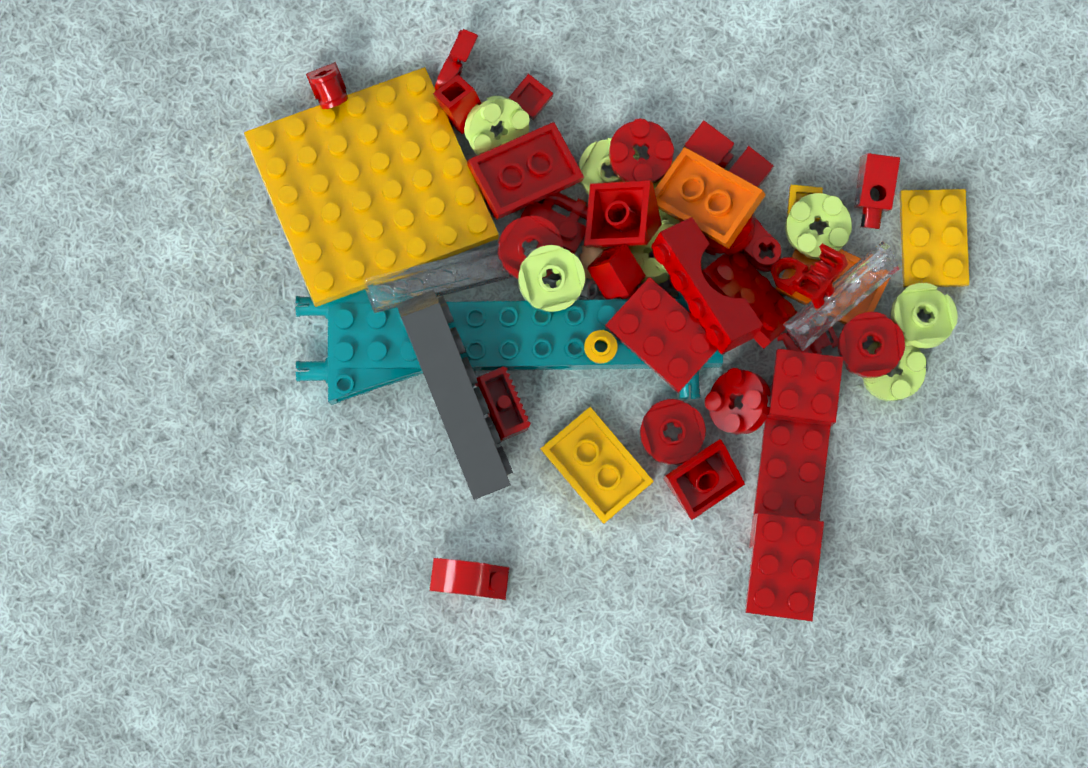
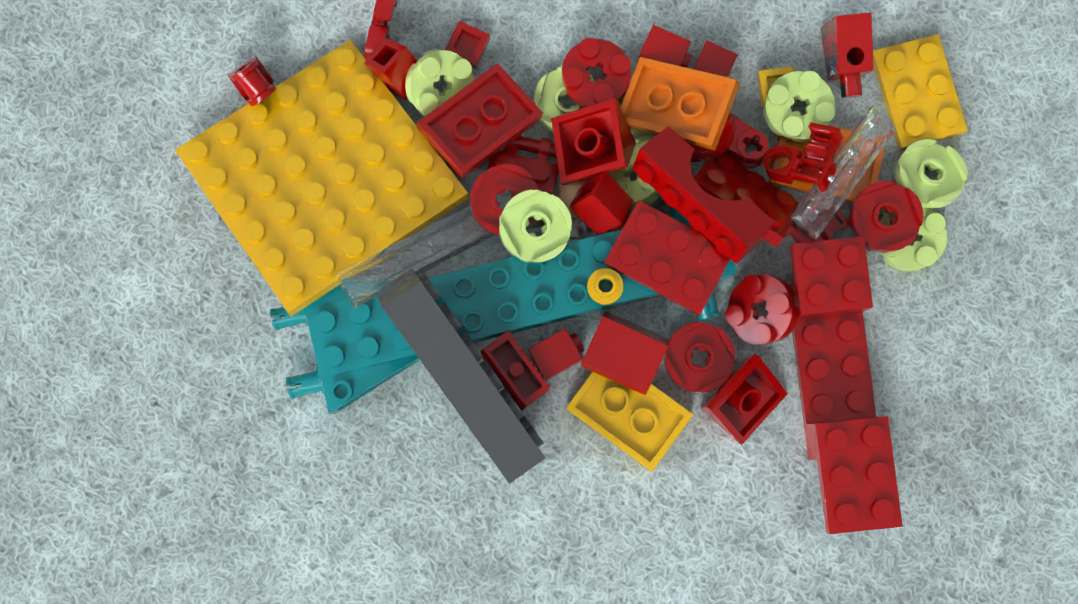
camera: 10 degrees left, 0 degrees up
red brick [430,558,509,600] -> none
none -> red brick [528,328,585,381]
none -> red slope [580,311,669,395]

